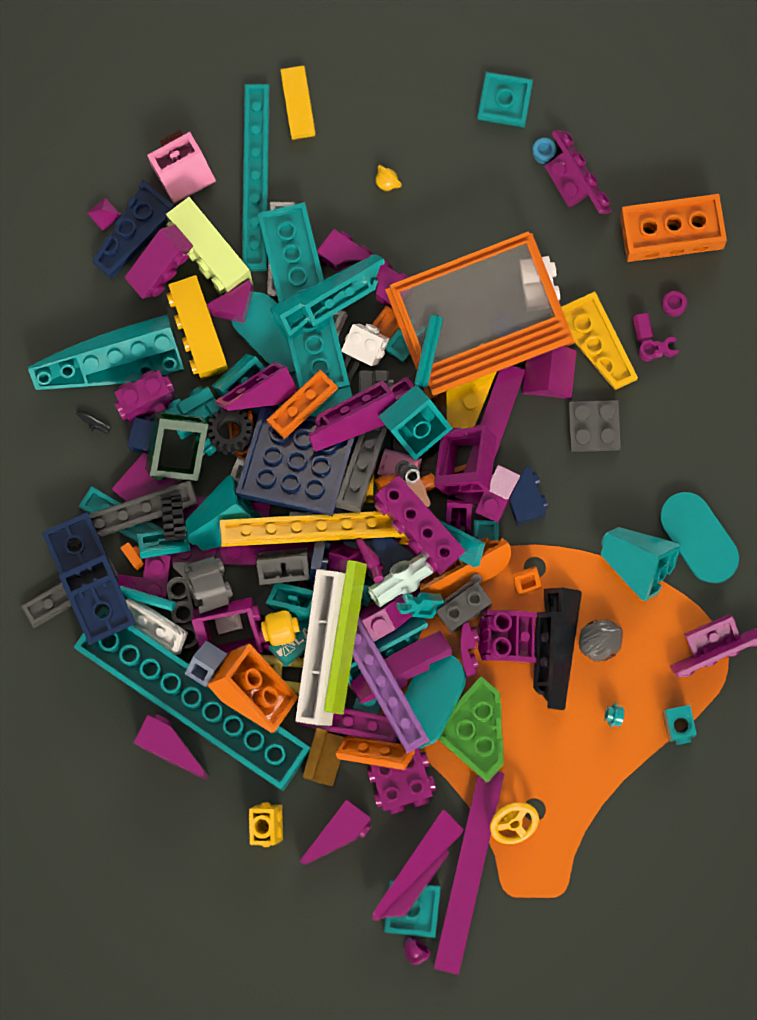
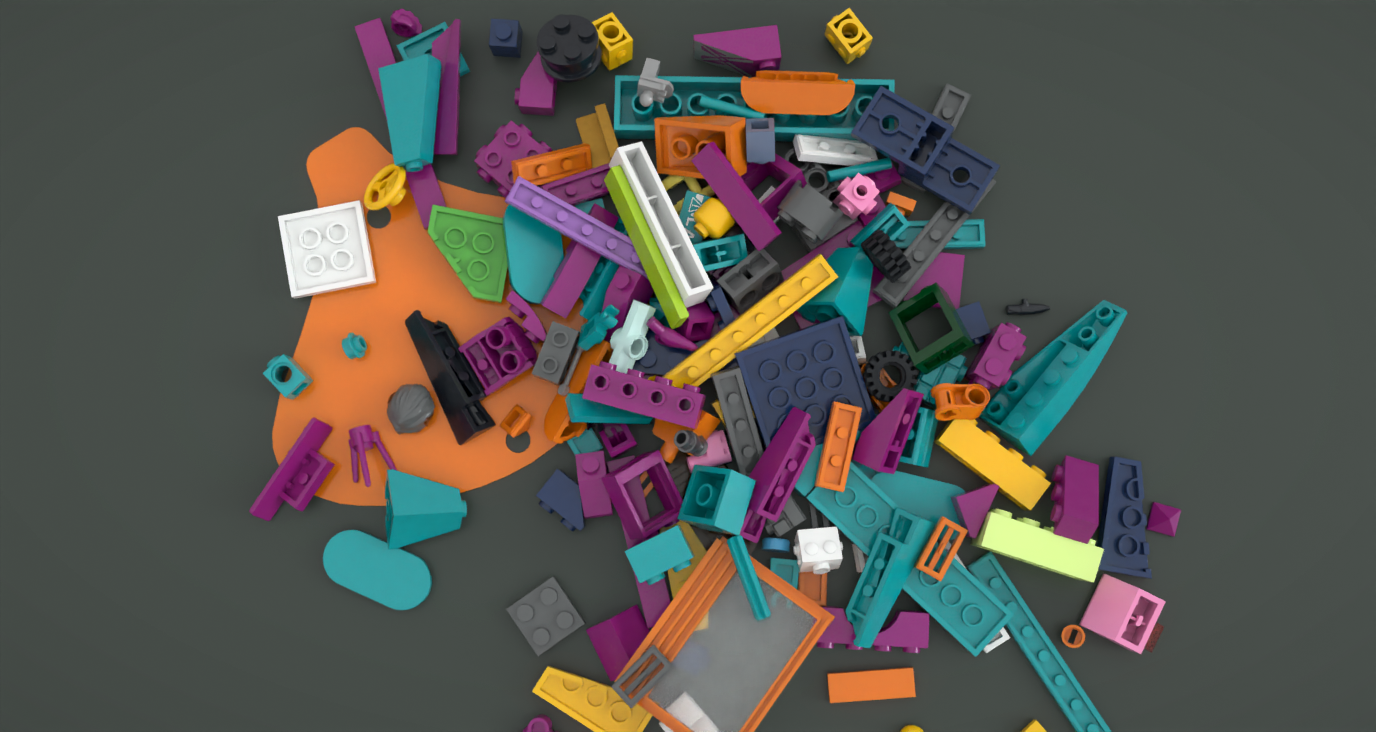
camera: 145 degrees right, 5 degrees up
none -> white plate [278,200,376,299]
none -> magenta plant [348,425,397,487]
none -> teal slope [378,54,442,172]
none -> dark blue brick [489,19,523,58]
none -> black wheel [537,14,602,82]
none -> dark grey tile [611,645,675,708]
none -> teal brick [625,525,694,585]
none -> light grey piece [637,58,674,107]
none -> magenta tile [691,141,782,251]
none -> teal piece [699,95,766,119]
none -> orange brick [741,70,855,115]
none -> dark azure tile [761,538,790,553]
none -> yellow head [824,8,873,64]
none -> orange tile [827,667,916,703]
none -> bright pink brick [833,173,880,220]
none -> orange tile [914,516,968,581]
none -> orange piece [930,383,990,421]
none -> orange hinge [1061,625,1085,648]

